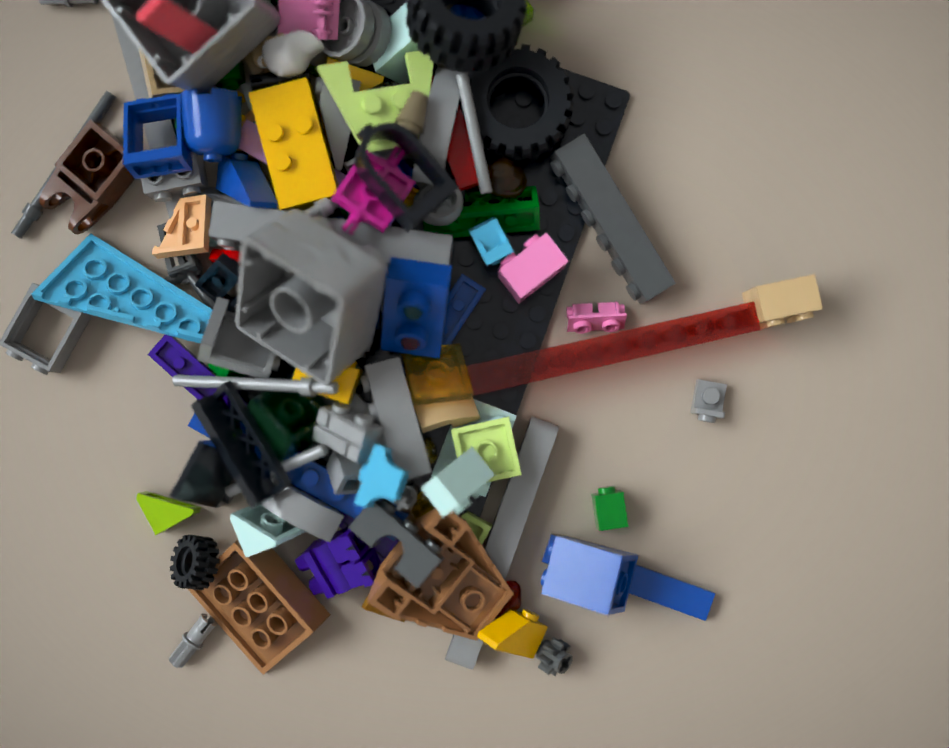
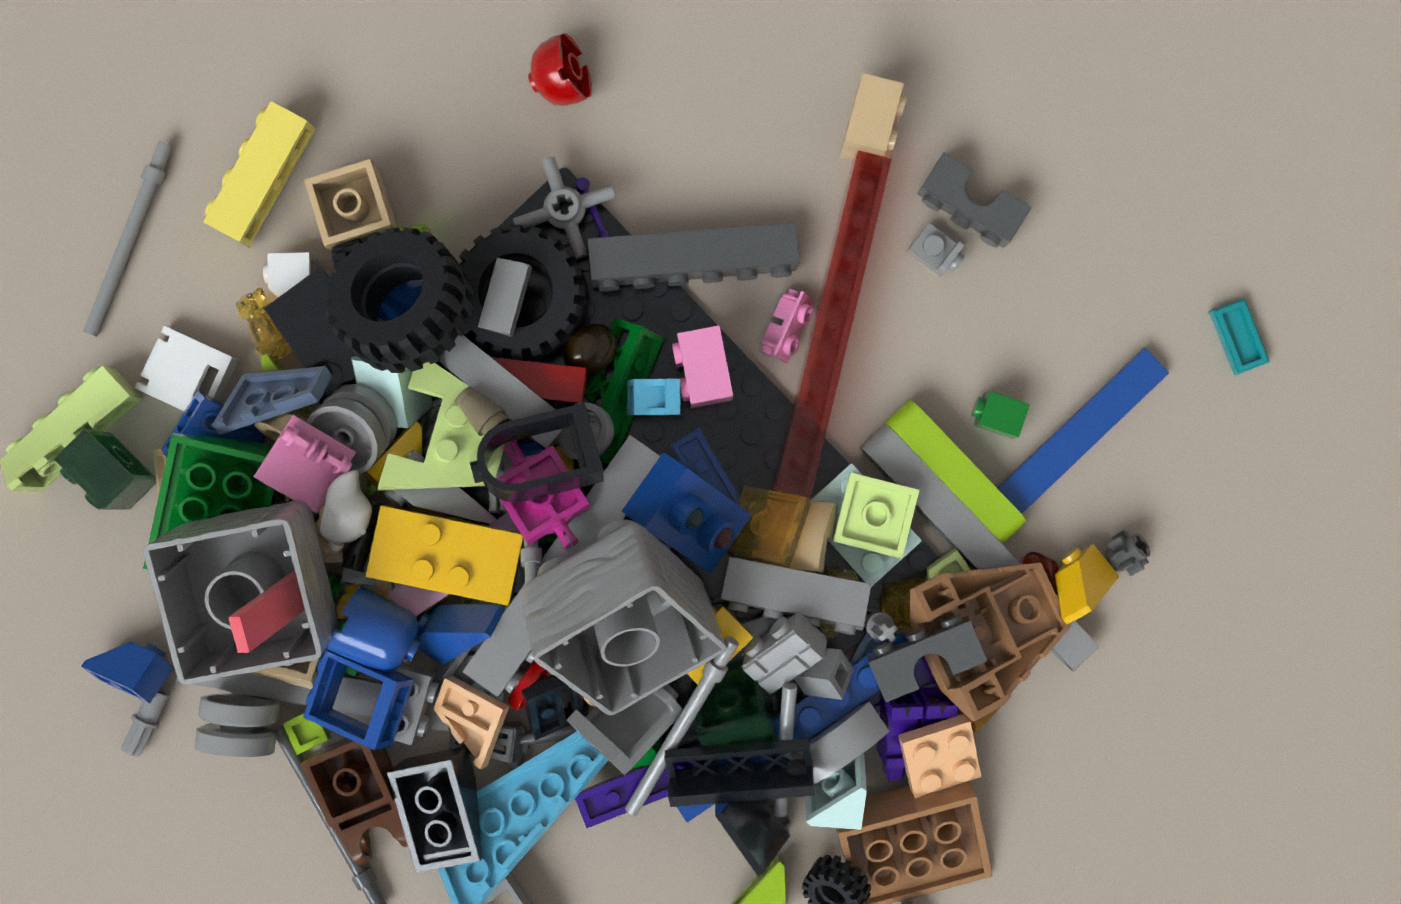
camera: 60 degrees left, 0 degrees up
medium azure brick [354,444,410,508] -> none
light aqua brick [420,446,495,517] -> none
light grey bar [456,72,493,195] -> none
slope [541,536,639,615] -> none
none -> light grey wheel [194,694,280,757]
none -> lime plate [282,713,332,755]
none -> black slope [387,746,482,873]
none -> light grey slope [478,258,532,337]
none -> light grey bar [513,157,616,259]
none -> red cylinder [528,33,592,106]
none -> dark purple hinge [576,177,612,238]
none -> lime beam [884,399,1026,544]
none -> light nougat plate [898,714,981,798]
none -> dark grey arch [917,152,1032,248]
none -> teal tile [1209,298,1270,375]

